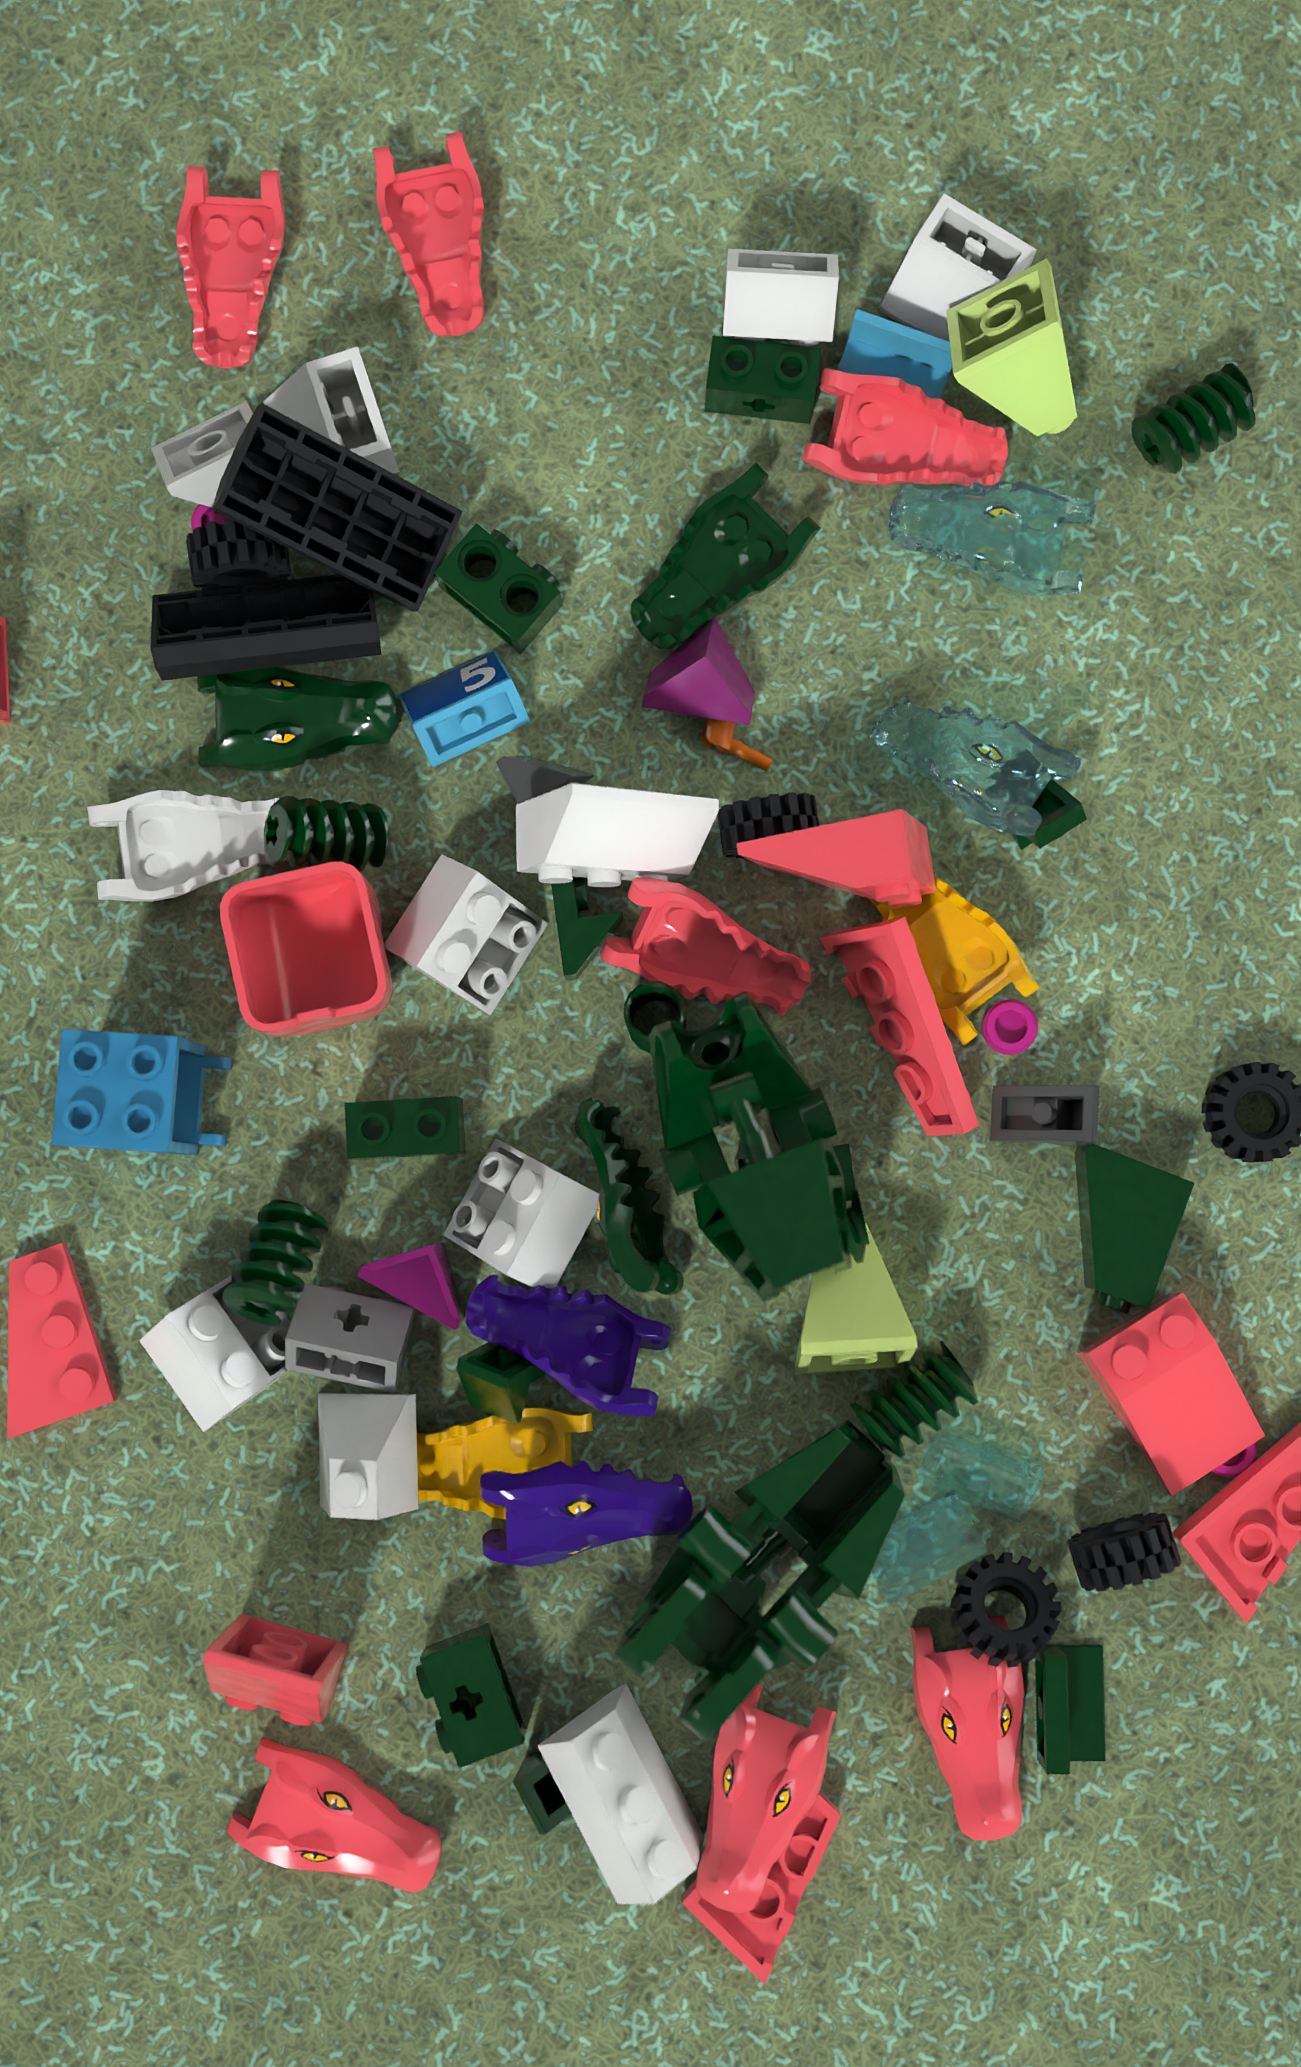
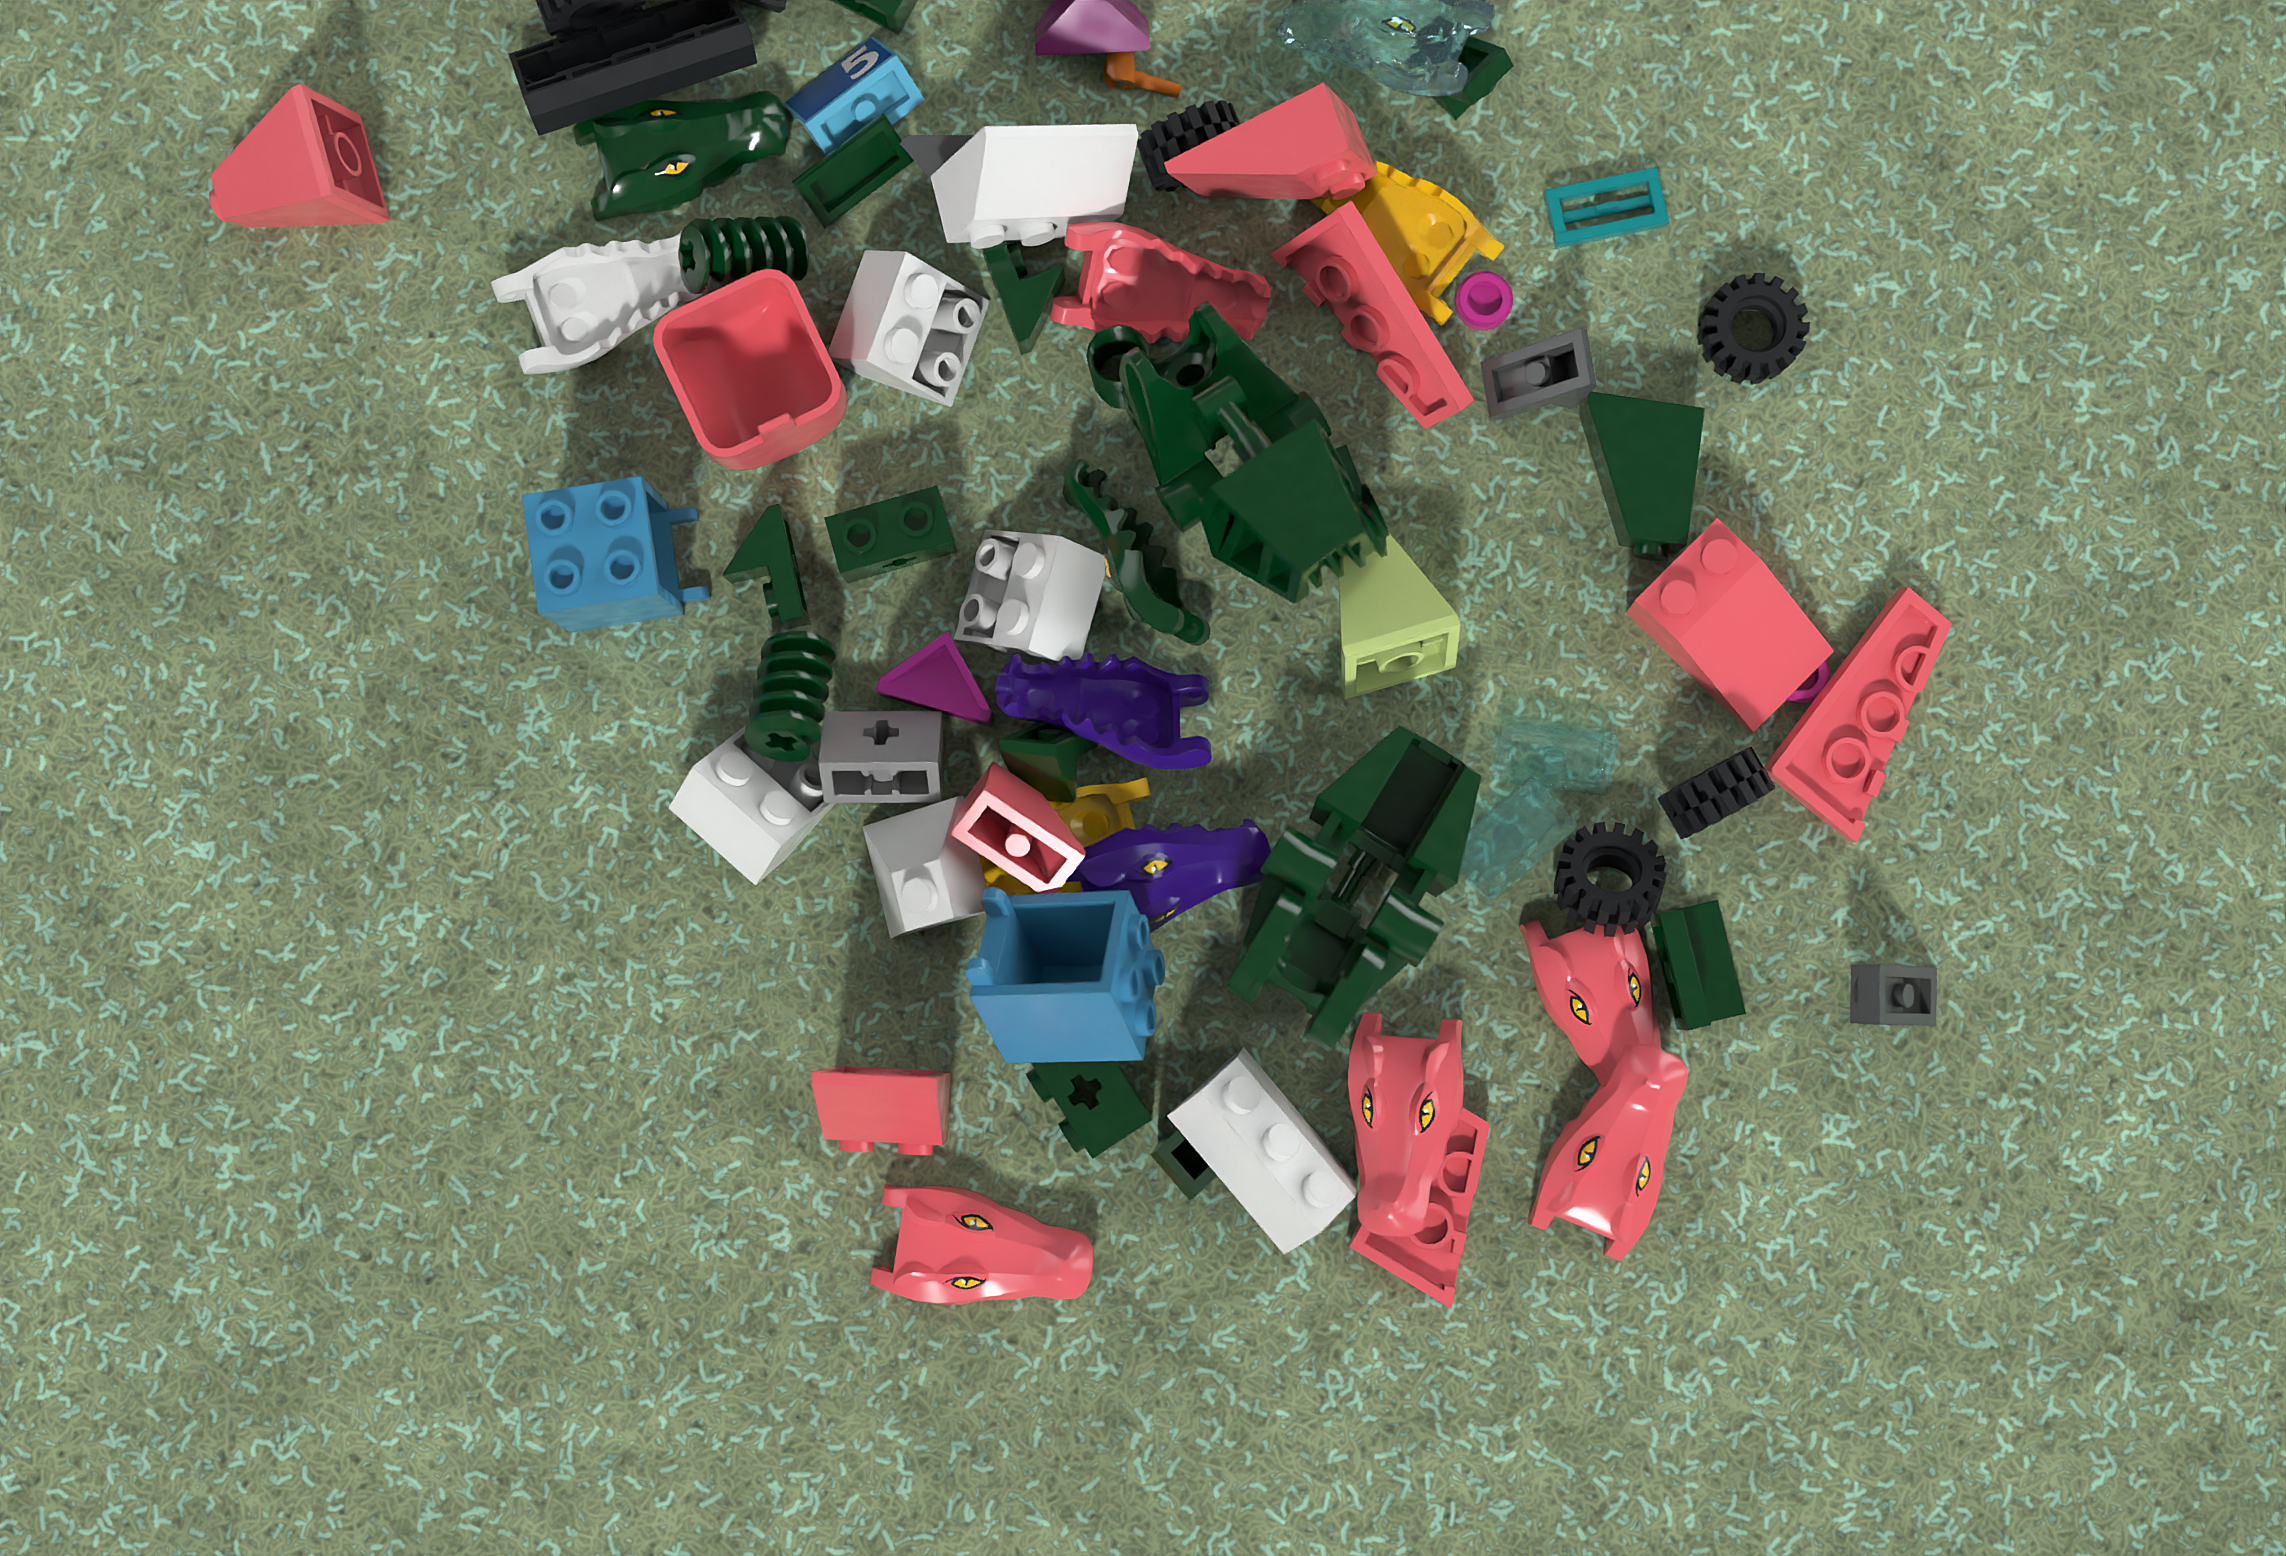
camera: 10 degrees left, 0 degrees up
coral wing [7,1242,118,1439] -> none
dark green piece [850,1341,978,1458] -> none
none -> dark green slope [723,504,810,629]
none -> dark green tile [792,113,914,228]
none -> coral slope [951,761,1086,894]
none -> dark azure container [965,887,1165,1063]
none -> coral animal [1527,1043,1689,1261]
none -> teal tile [1543,167,1669,249]
none -> dark grey slope [1850,964,1937,1026]

